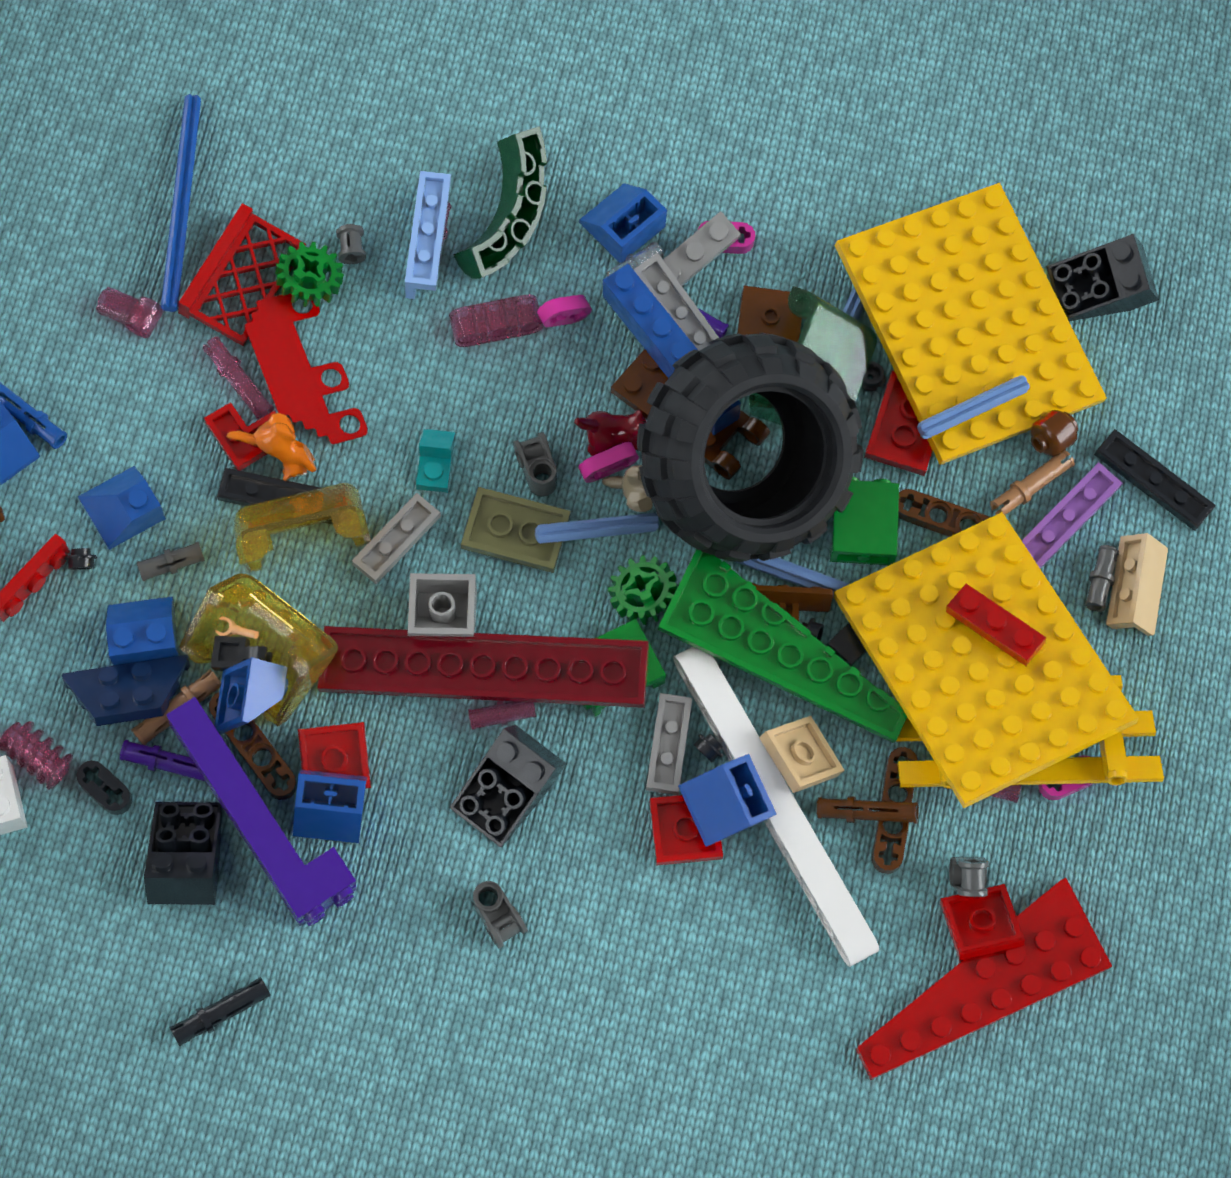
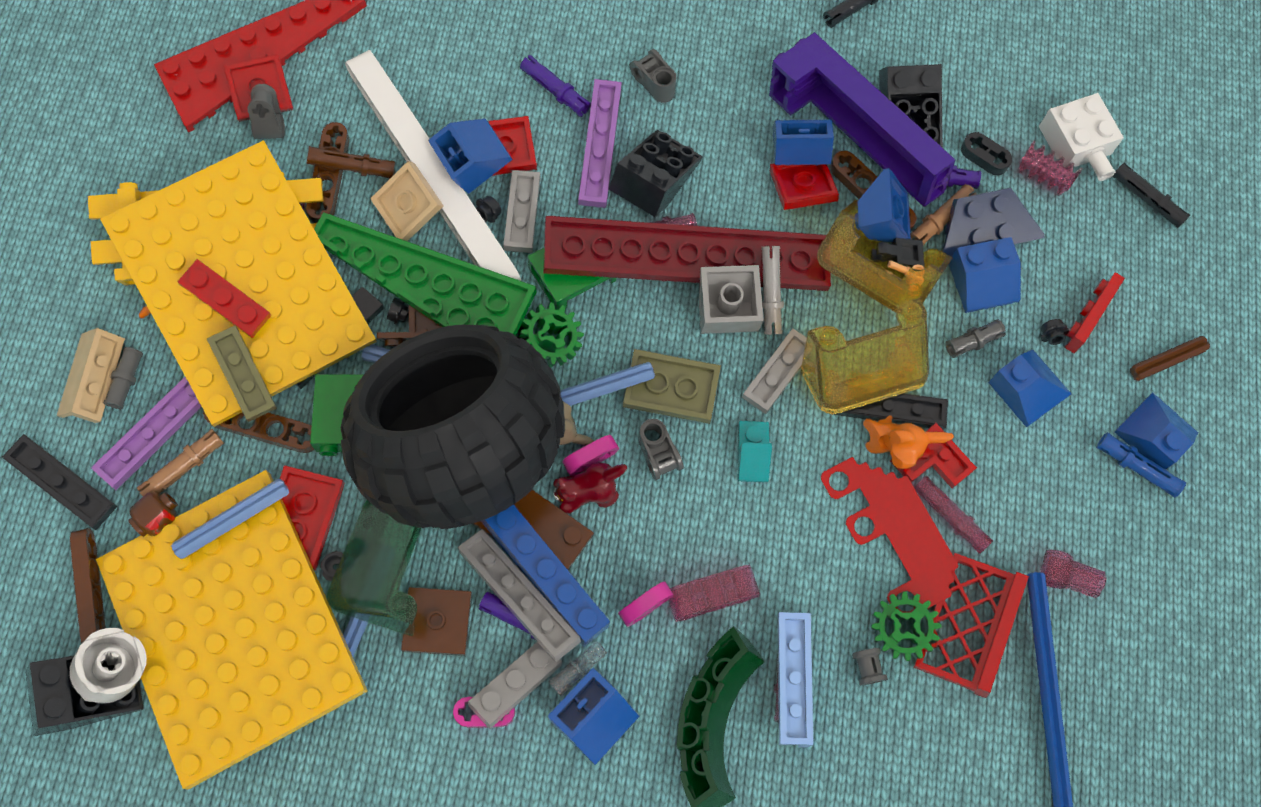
camera: 175 degrees right, 0 degrees up
none -> reddish brown beam [70,528,106,643]
none -> white brick [70,628,147,703]
none -> olive plate [207,326,277,422]
none -> dark purple pin [520,55,591,117]
none -> medium lavender plate [578,79,622,208]
none -> light grey pin [761,246,784,335]

